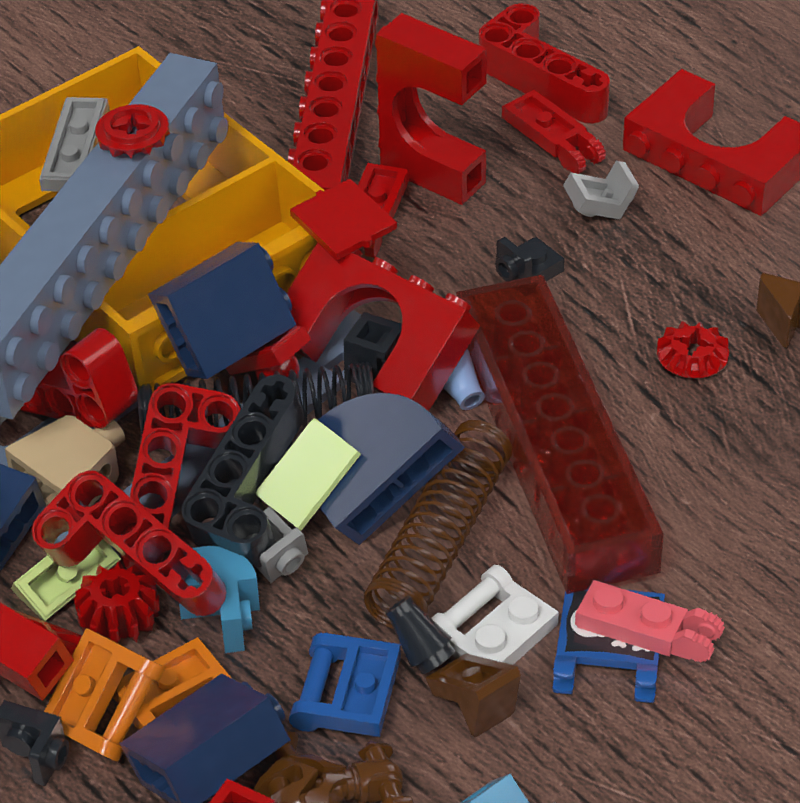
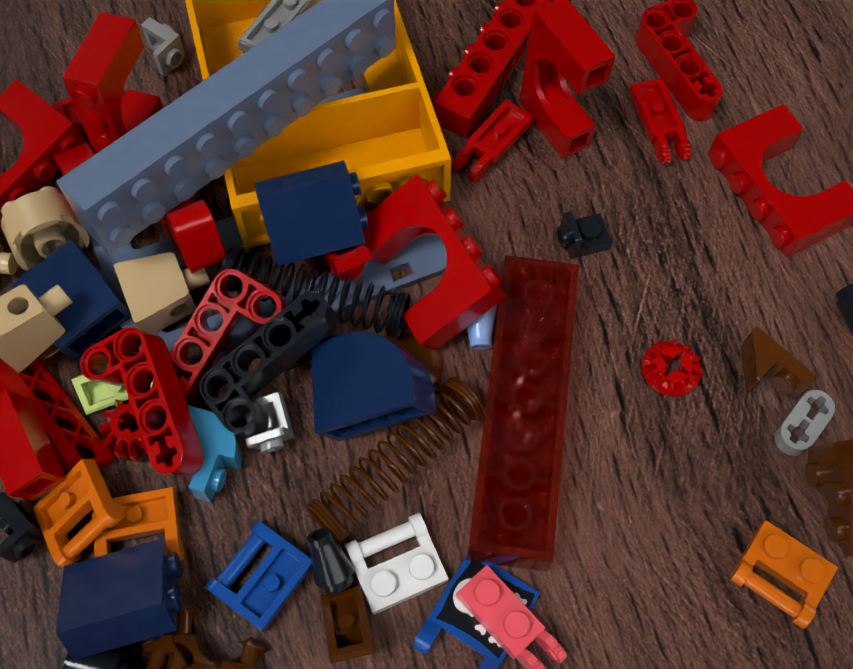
camera: 20 degrees right, 20 degrees up
red gear [95,104,170,159] -> none
yellowish green slope [256,419,361,531] -> none
red piece [290,178,397,260] -> none
black brick [343,312,402,390] -> none
light grey bracket [563,161,639,219] -> none

